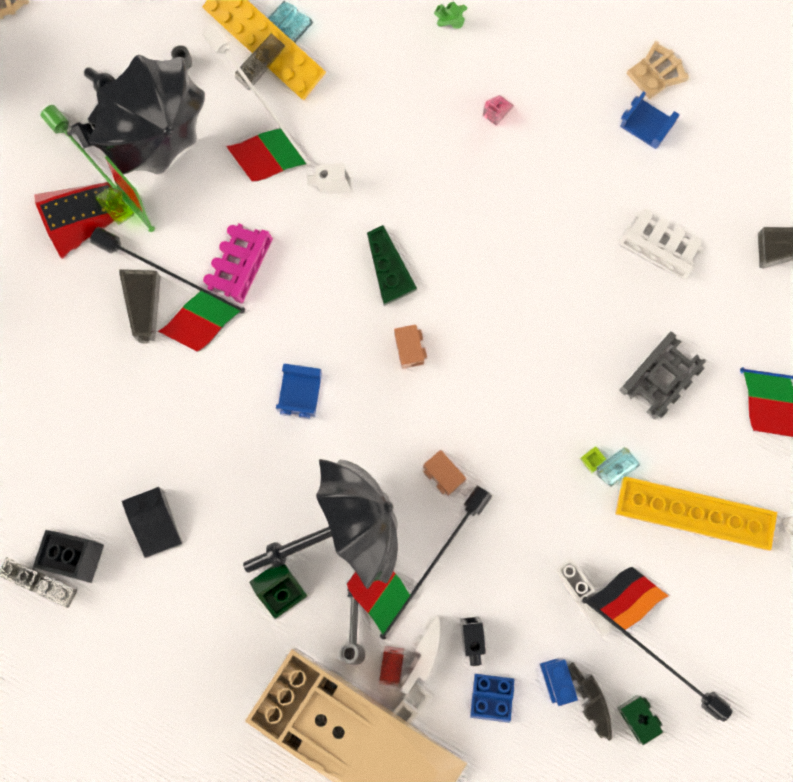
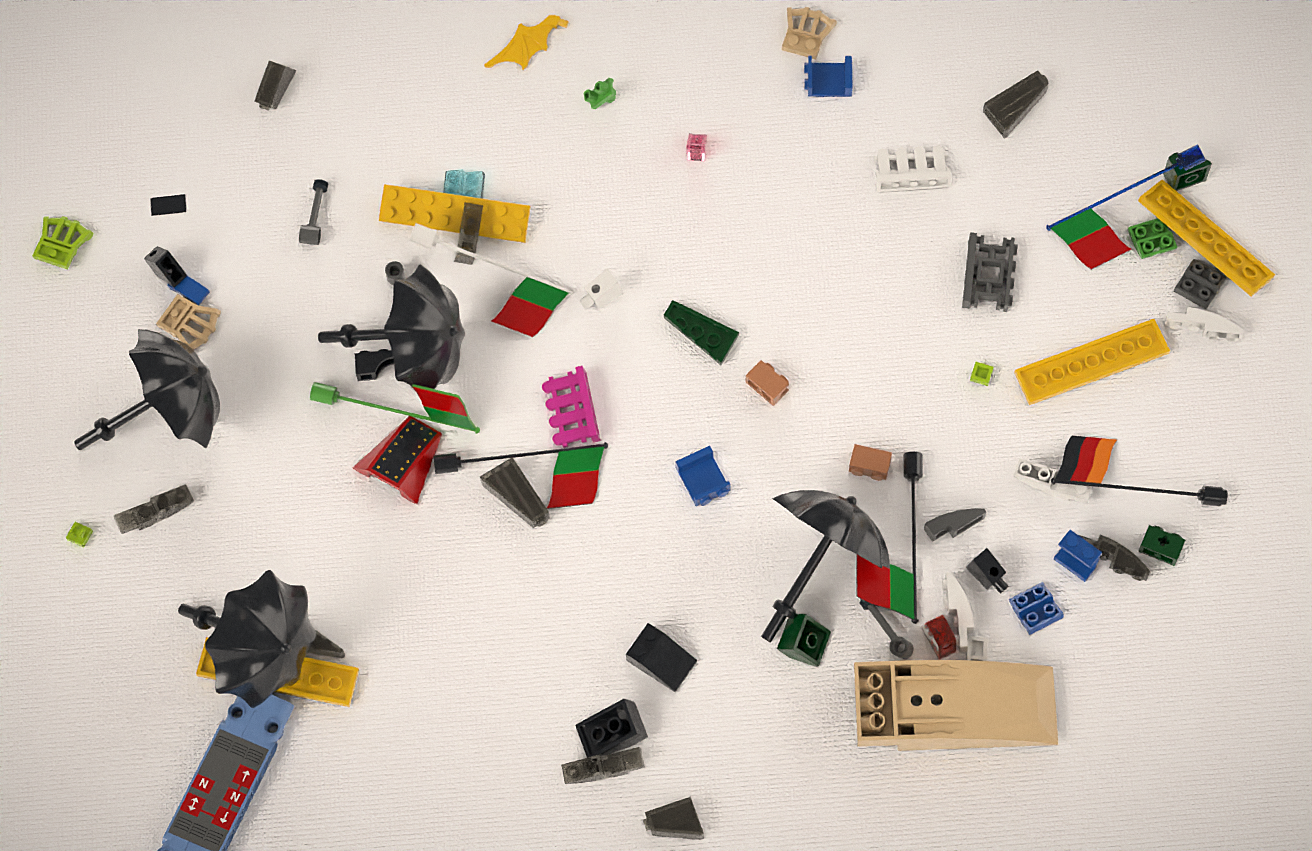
camera: 30 degrees left, 10 degrees down
black bracket [67,122,93,149] -> none
clear neon green slope [95,187,134,225] -> none
clear light blue slope [596,447,640,487] -> none
none -> clear smoke slope [643,796,704,840]
none -> dark grey slope [924,509,986,542]

